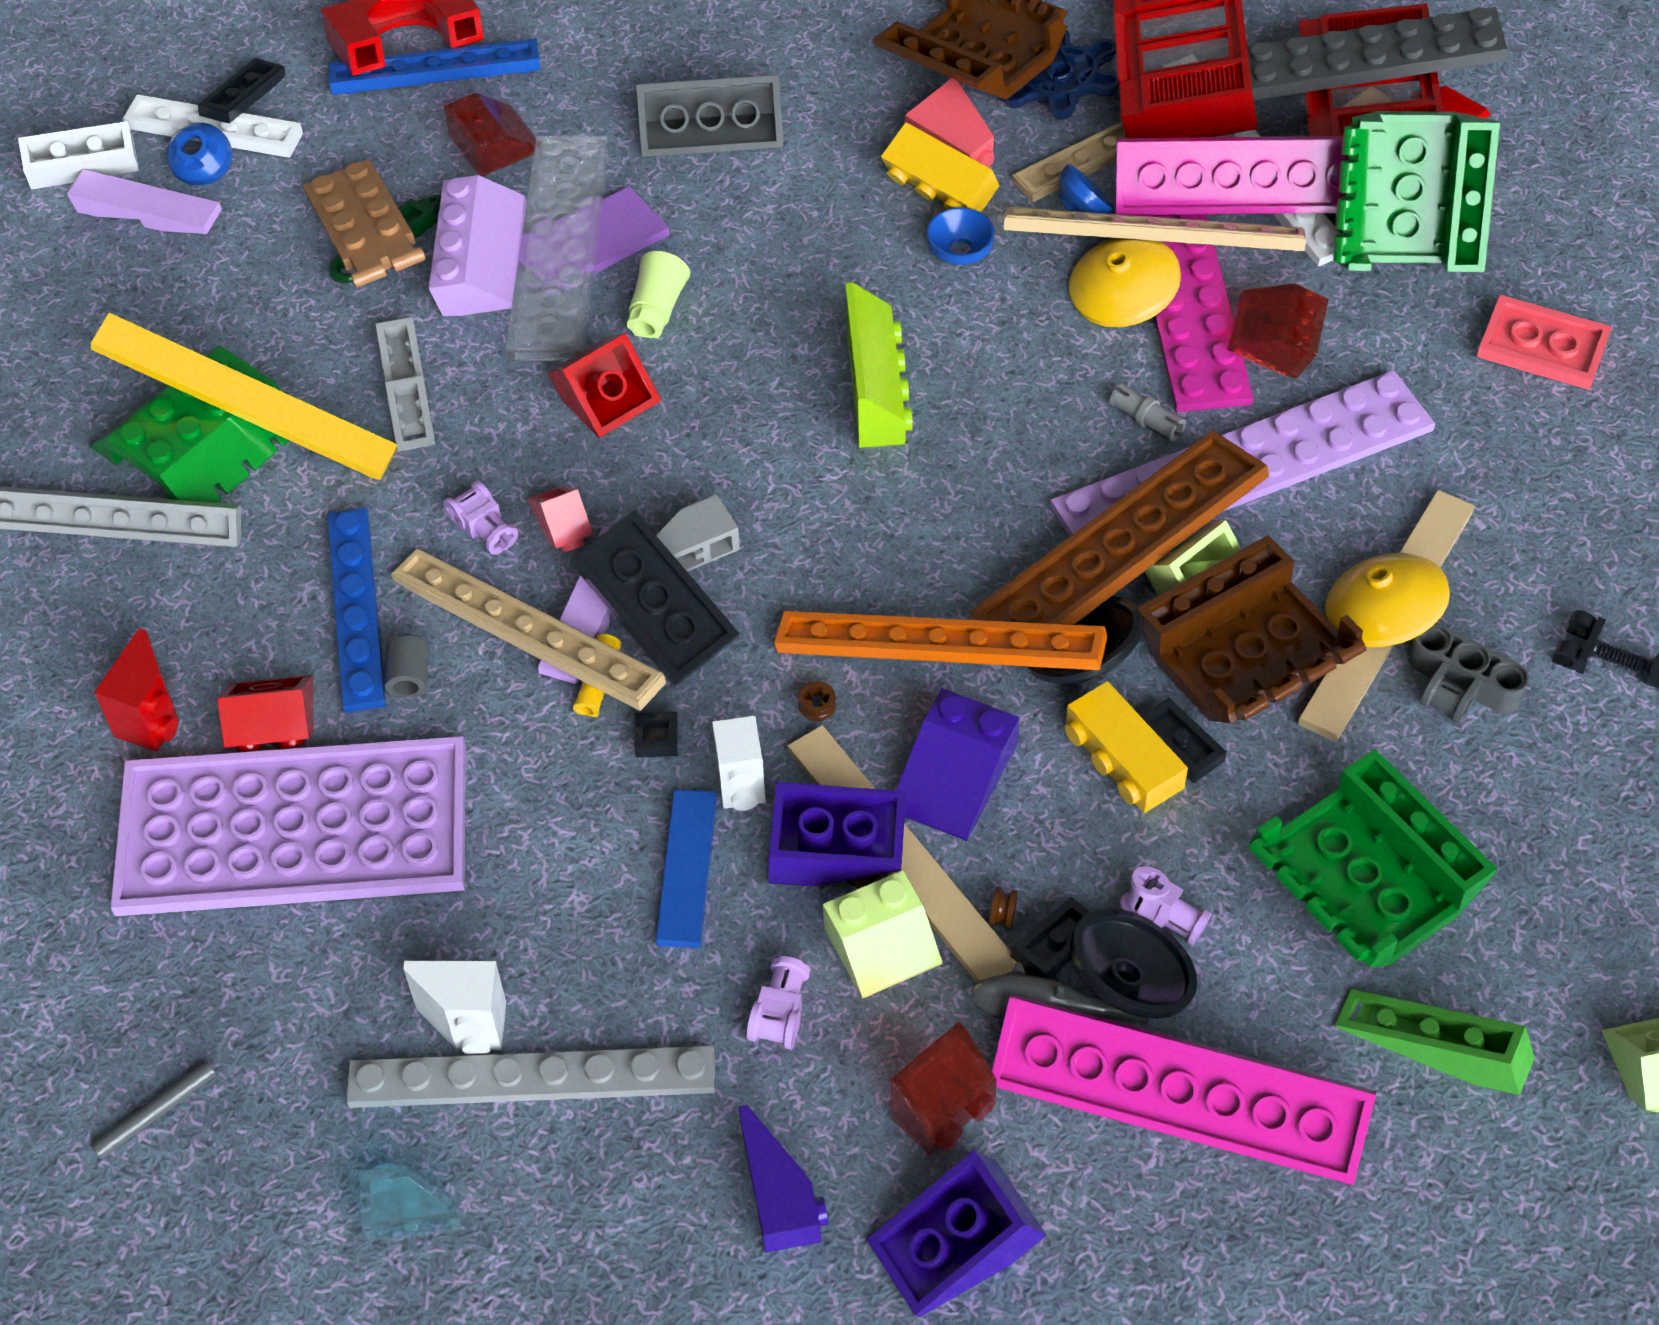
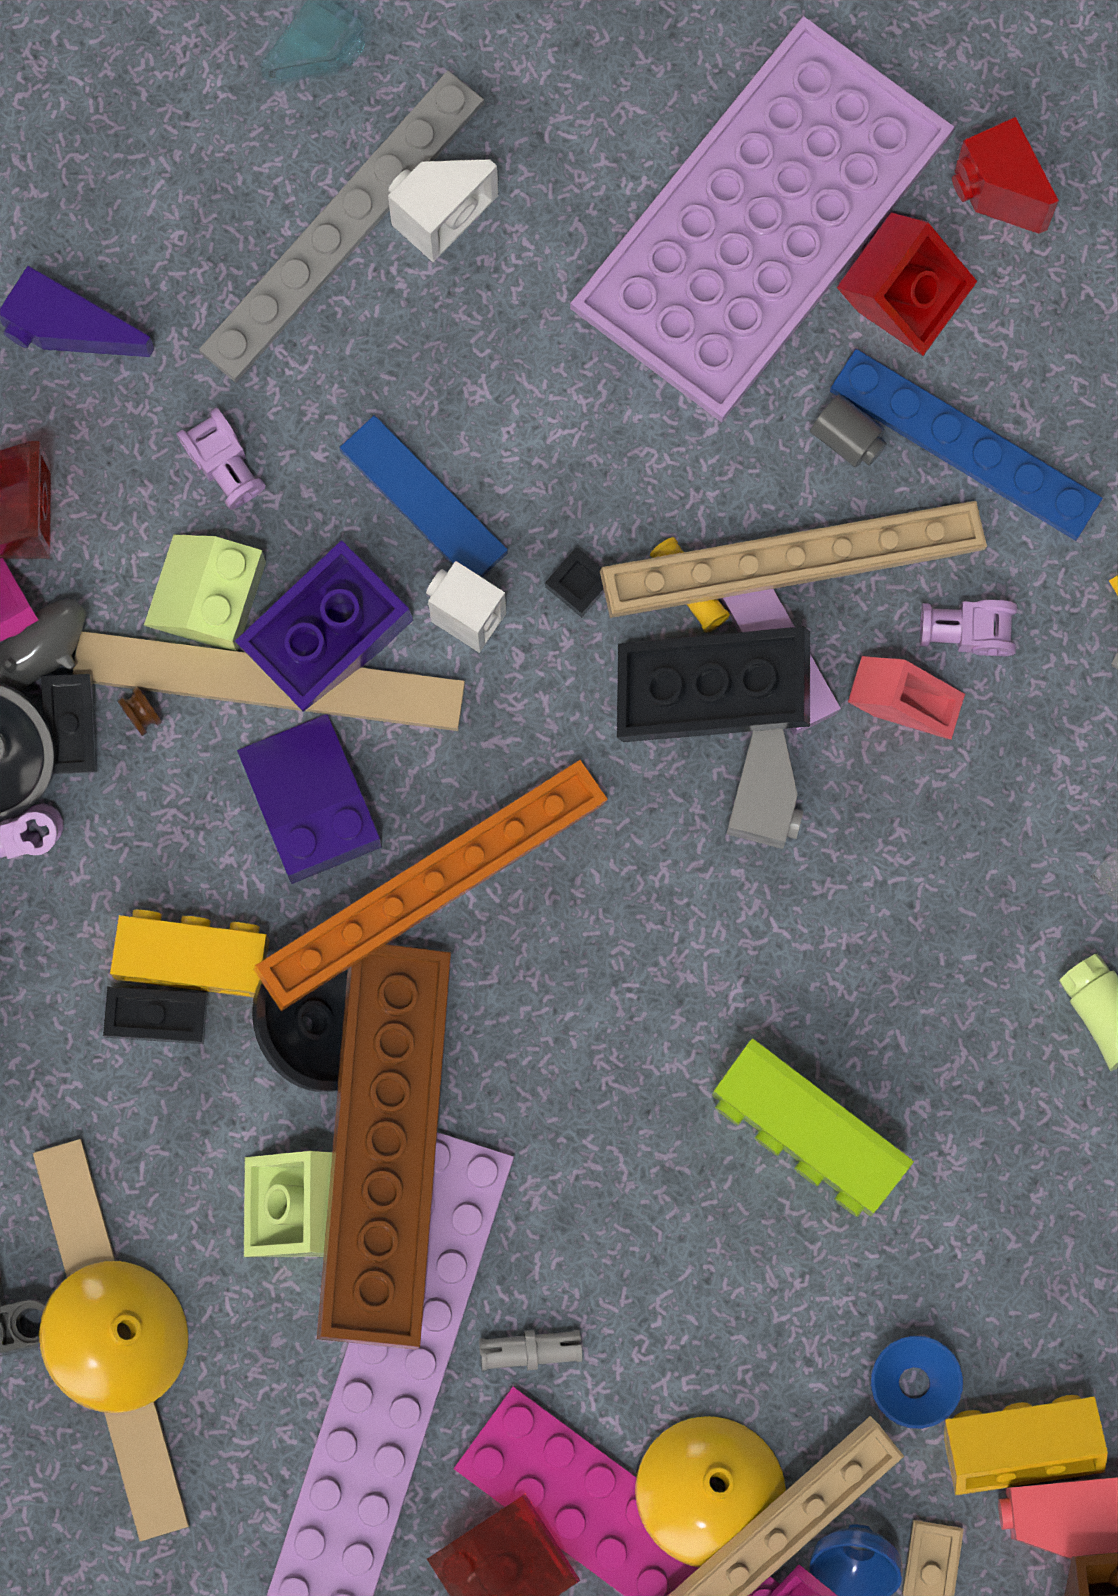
camera: 130 degrees right, 25 degrees up
red slope [547,333,662,438] -> none
reddish brown bush [798,681,836,721] -> none
reddish brown slope [1138,535,1367,724] -> none

